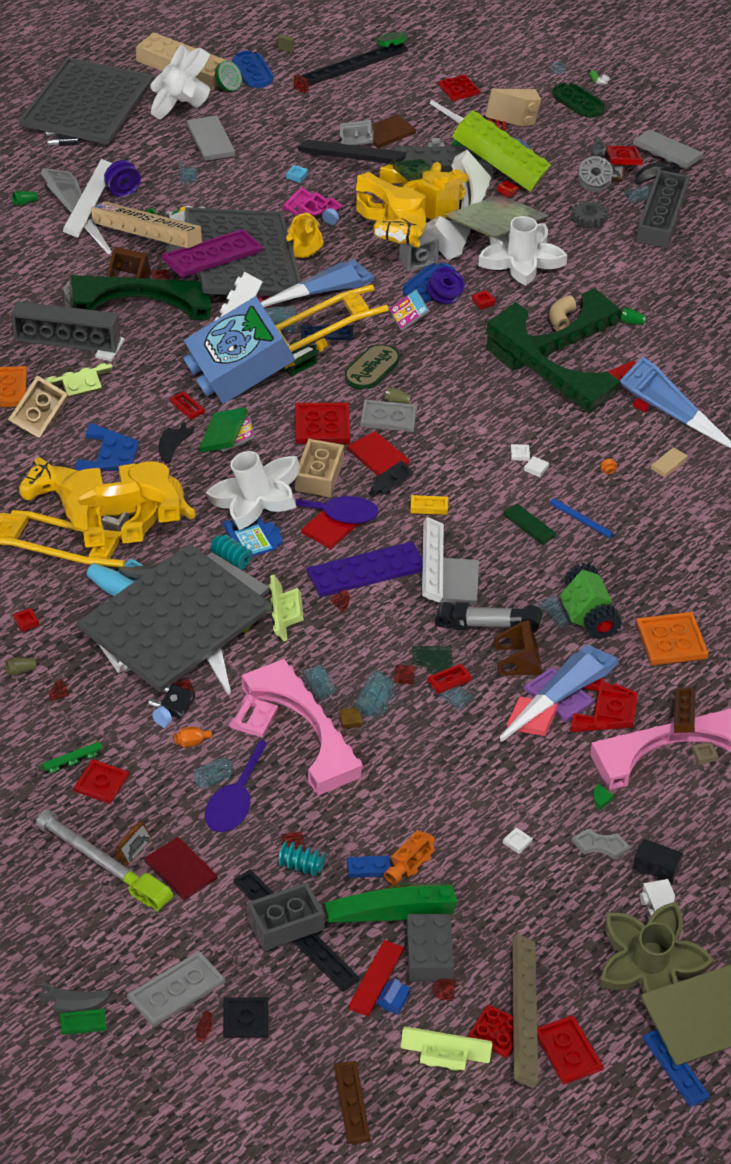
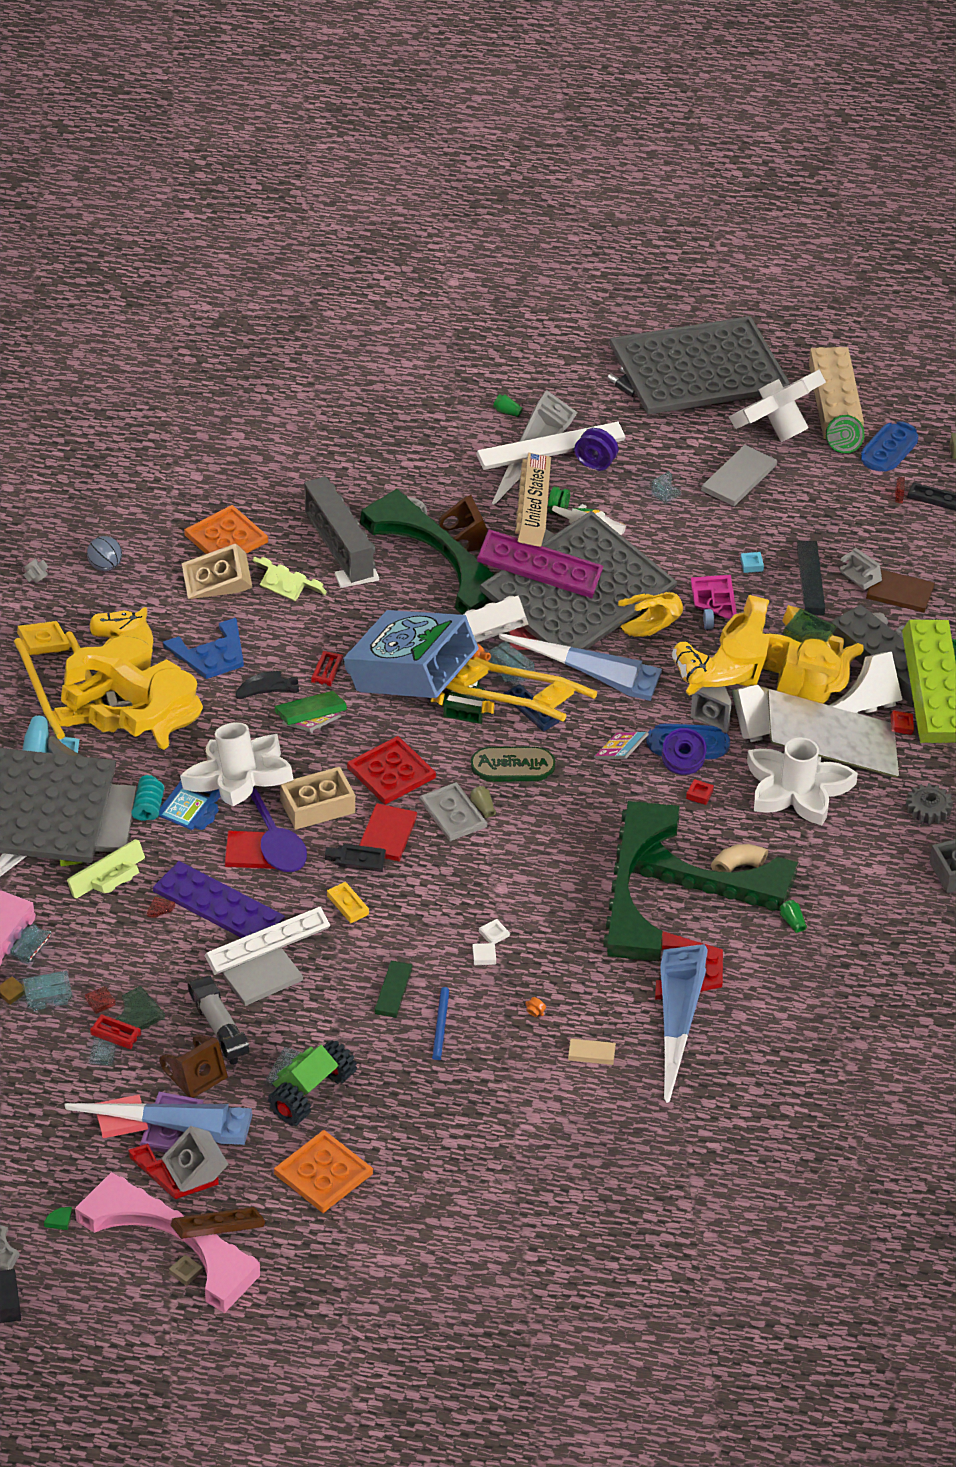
camera: 55 degrees right, 0 degrees up
none -> light grey slope [162,1126,228,1192]

